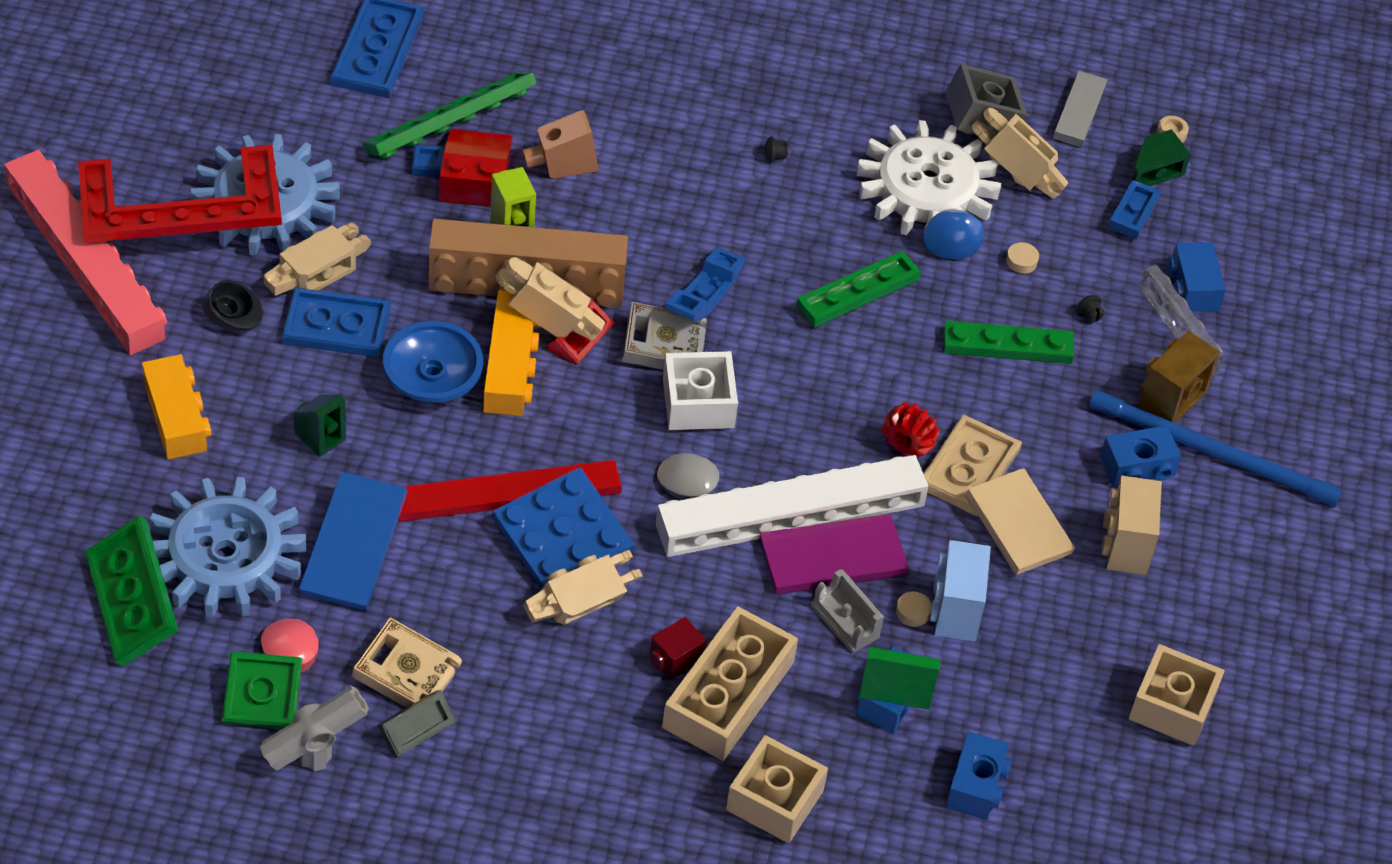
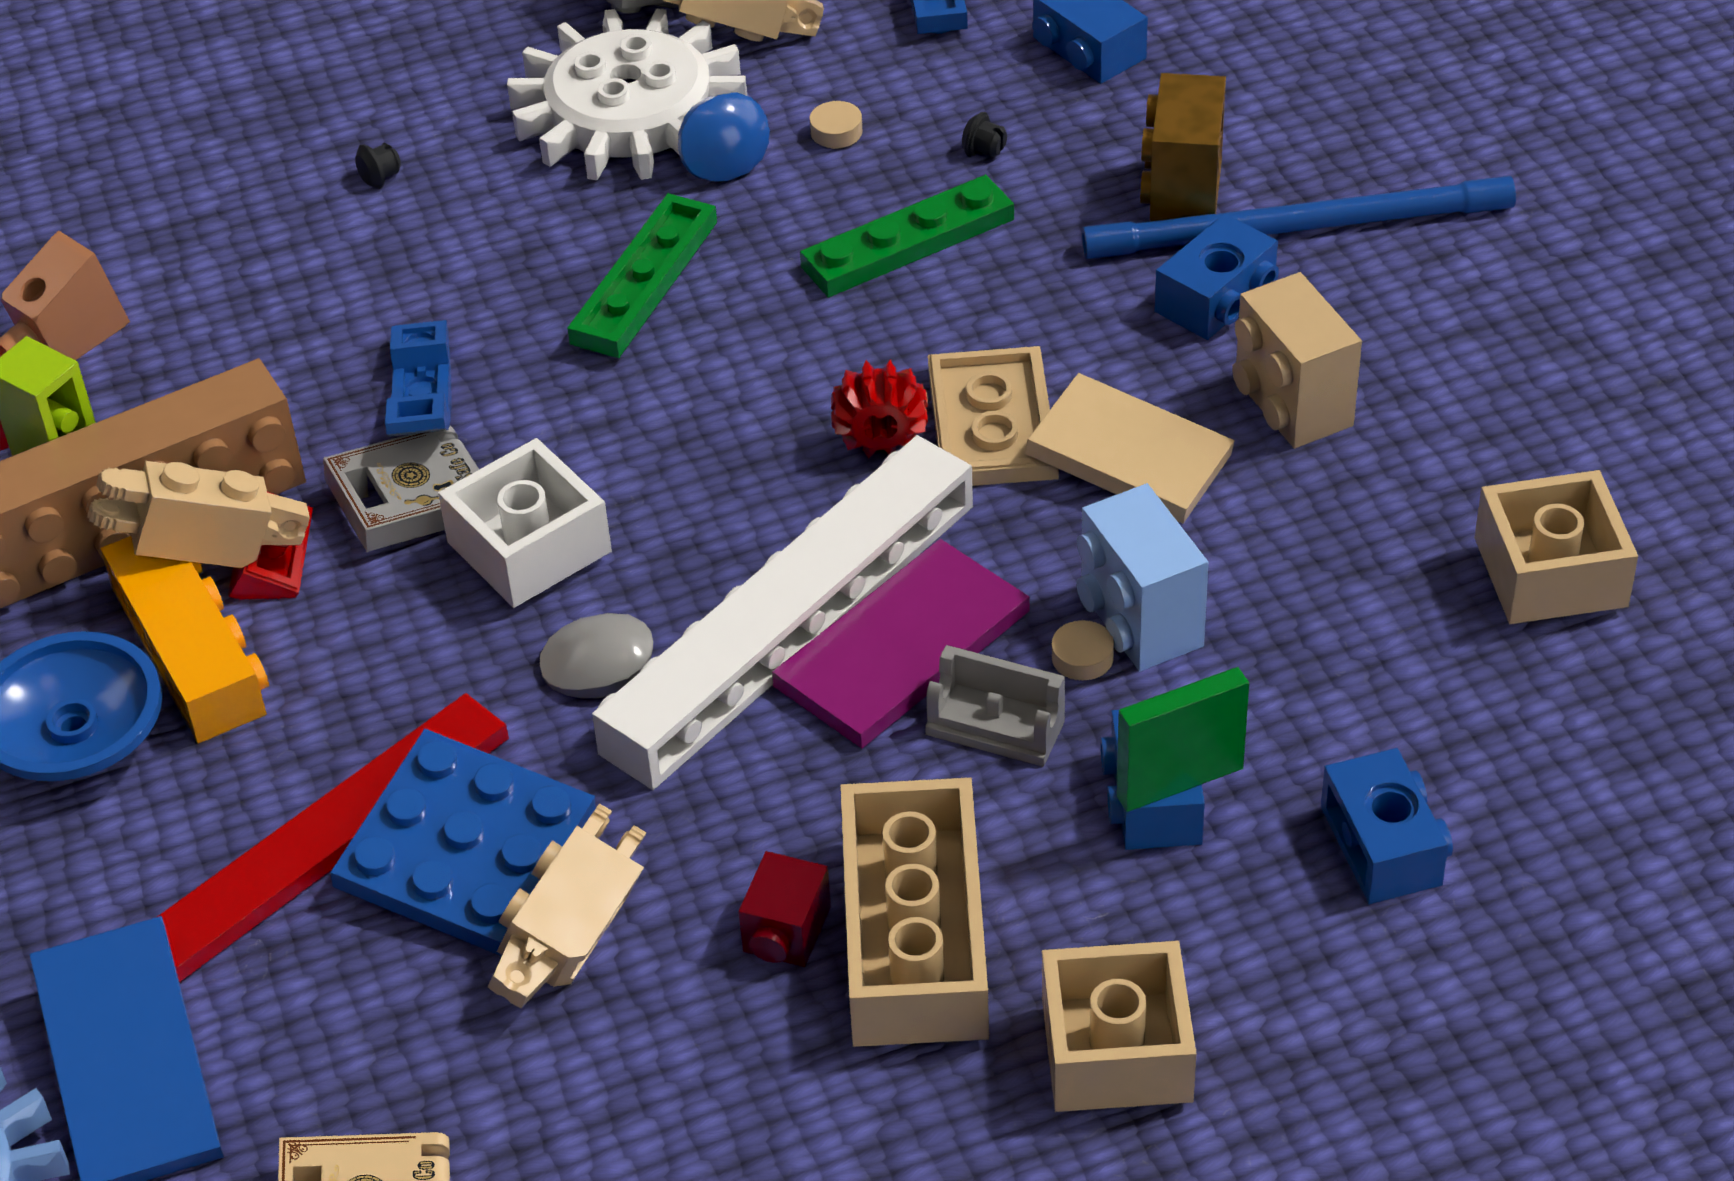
camera: 25 degrees left, 5 degrees down
clear plate [1140,264,1224,377] -> none

